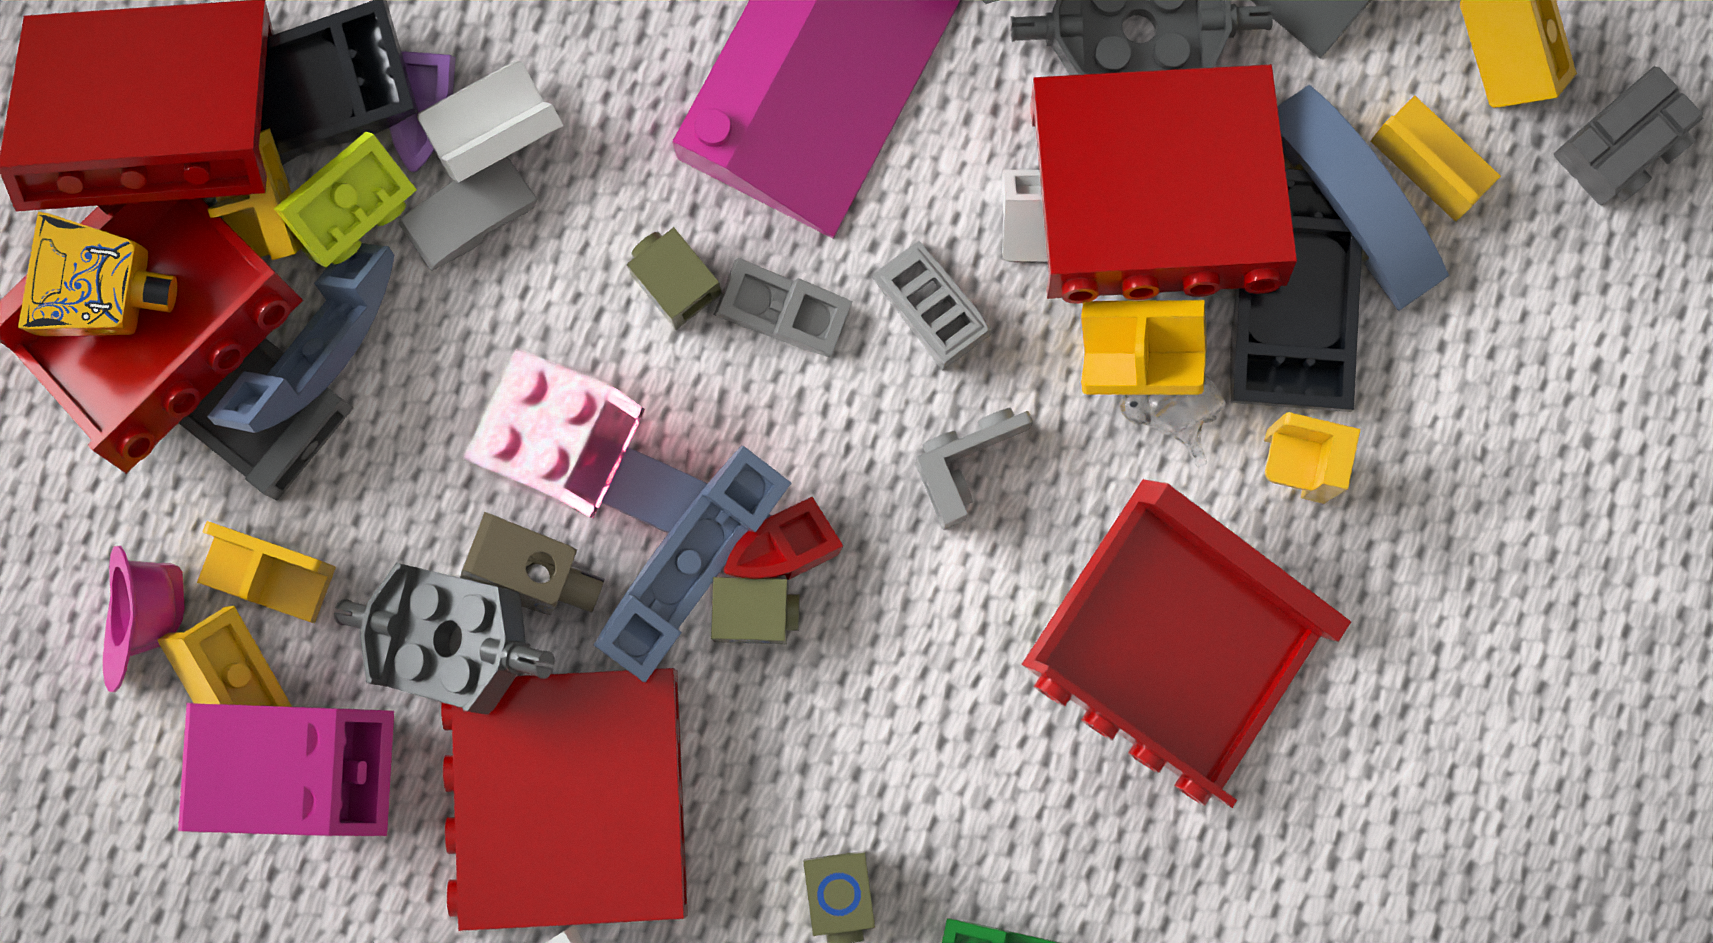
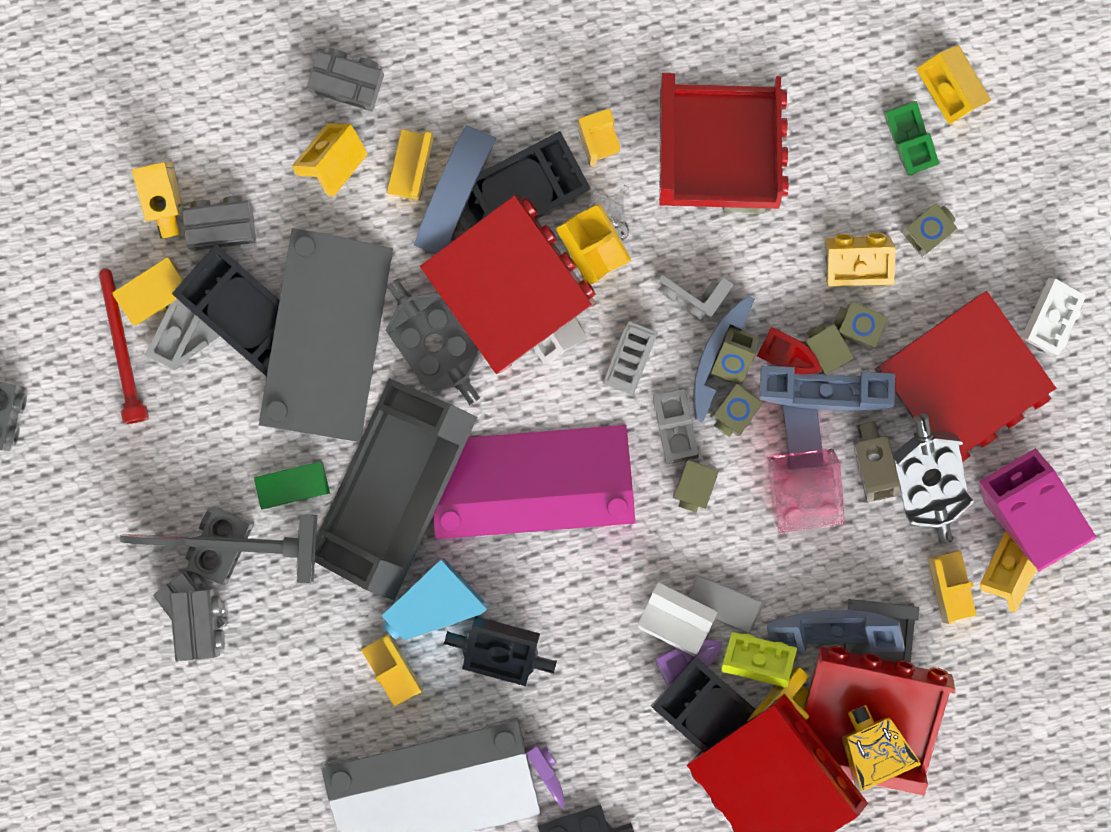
camera: 120 degrees left, 5 degrees up
dark pink piece [103,546,185,692] -> none
none -> sand blue slope [693,296,755,422]
none -> olive brick [711,325,760,385]
none -> olive brick [711,384,763,437]
none -> yellow bracket [825,233,895,287]
none -> olive brick [833,302,888,350]

